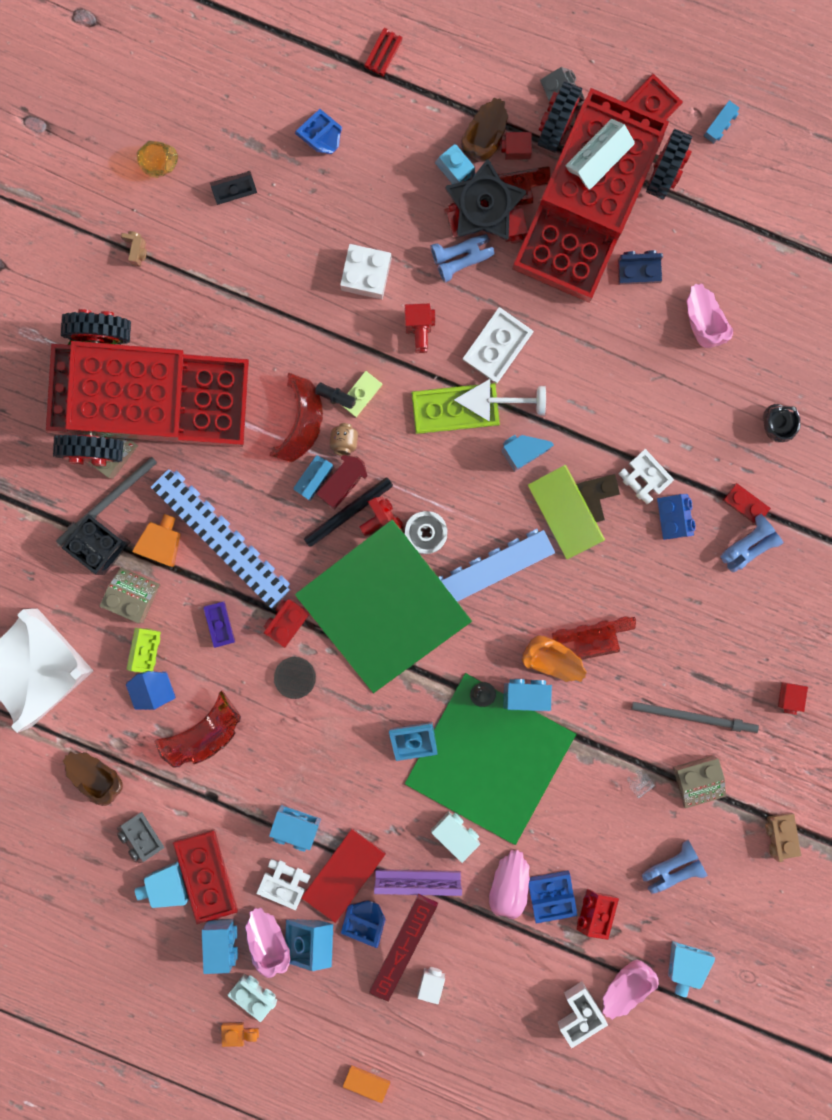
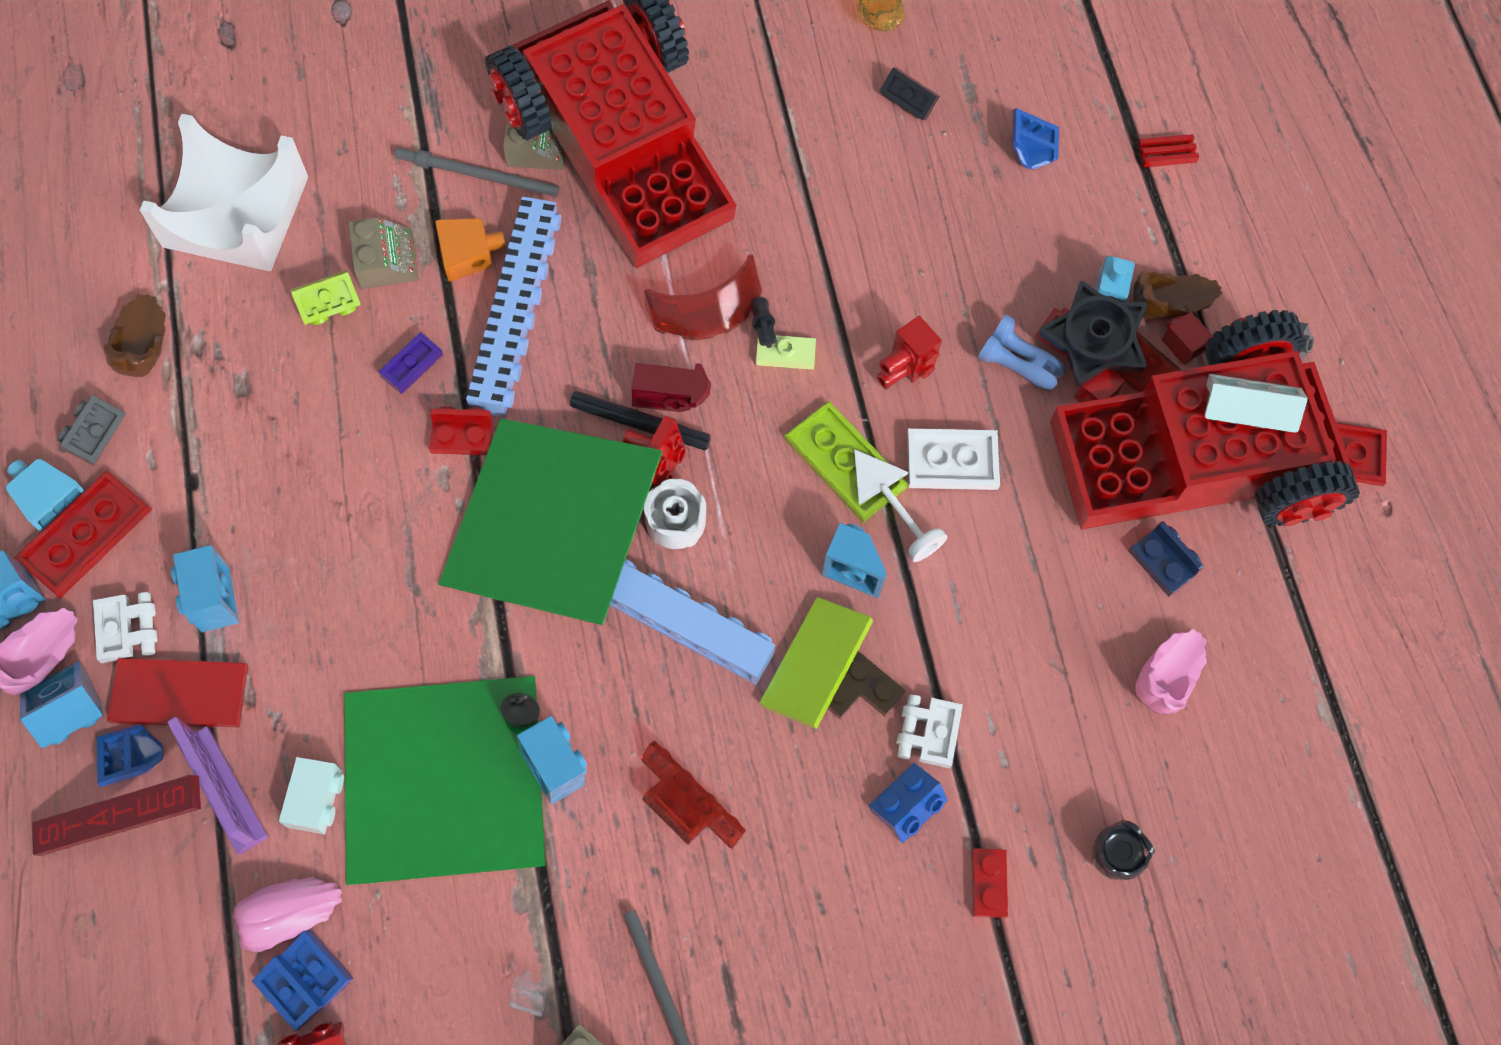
camera: 55 degrees right, 20 degrees down
black brick [62,514,131,575] -> none
medium nougat bracket [121,231,147,267] -> none
blue slope [126,671,176,710] -> none
clear red windscreen [154,690,241,768] -> none
clear smoke tile [274,657,316,699] -> none
dark azure bracket [293,455,334,501] -> none
medium nougat head [330,423,358,456] -> none
white piece [340,244,392,300] -> none
dark azure slope [389,722,438,761] -> none
white brick [418,967,445,1004] -> none
orange hair [522,635,587,682] -> none
dark azure piece [704,100,740,144] -> none
medium blue piece [720,513,784,572] -> none

